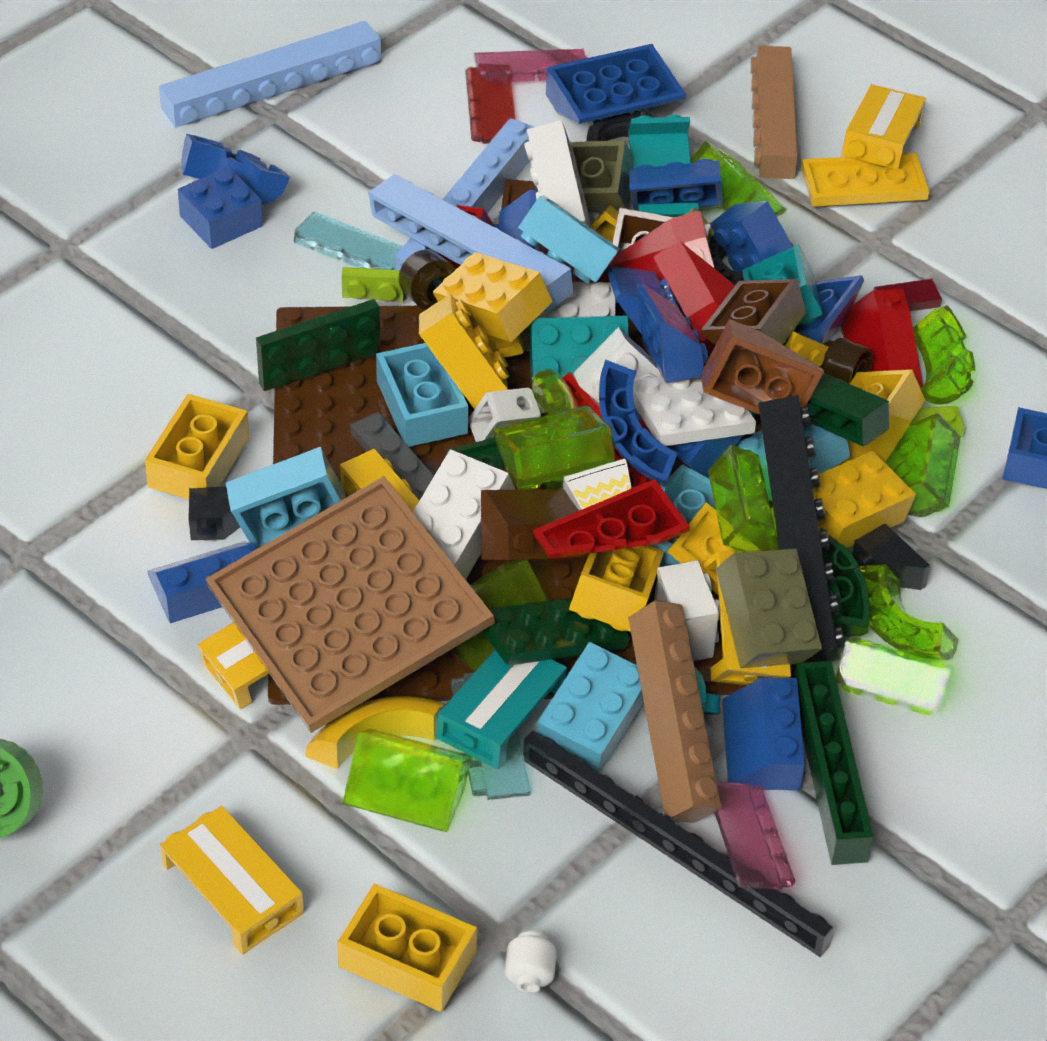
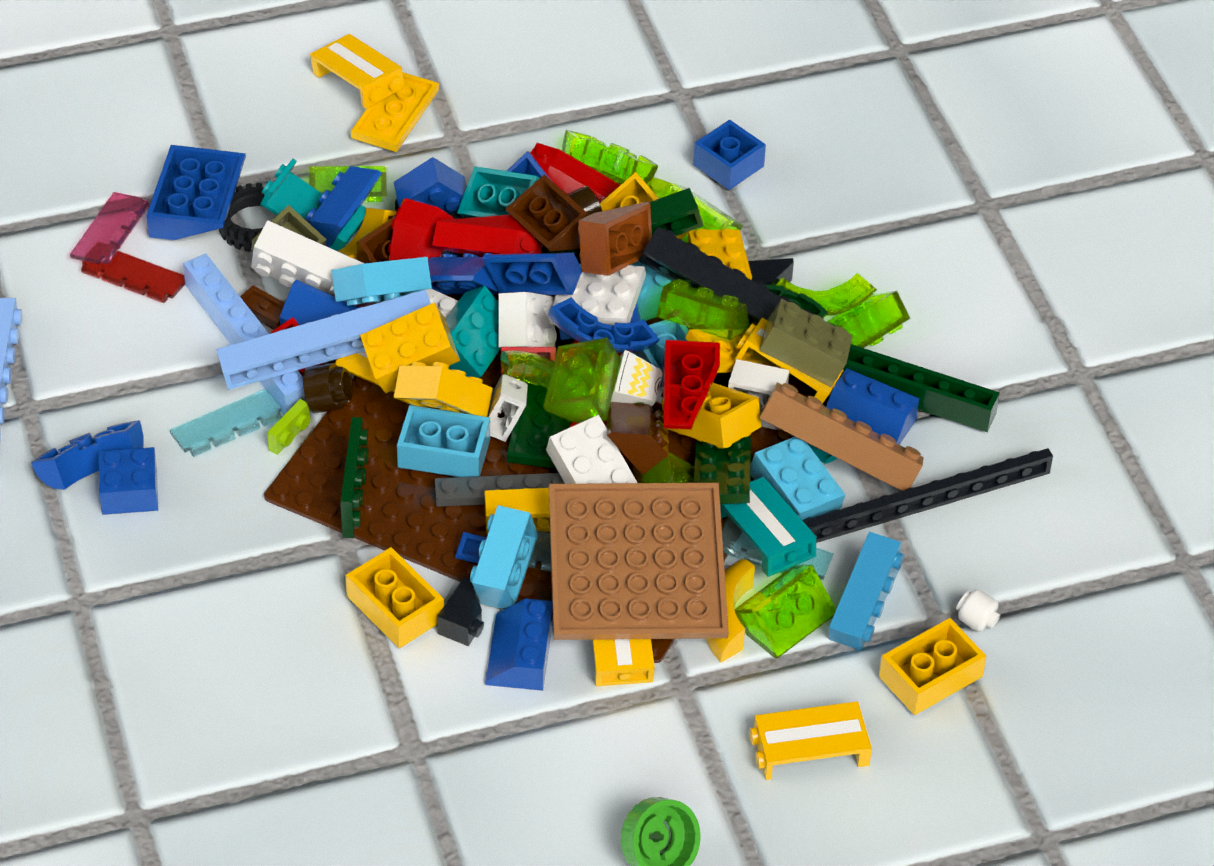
camera: 60 degrees left, 0 degrees up
clear pink windscreen [714,782,795,890] -> none
medium nougat brick [750,45,797,179] -> none
dark red tile [874,279,942,311] -> none
none -> dark azure wedge [829,531,904,651]

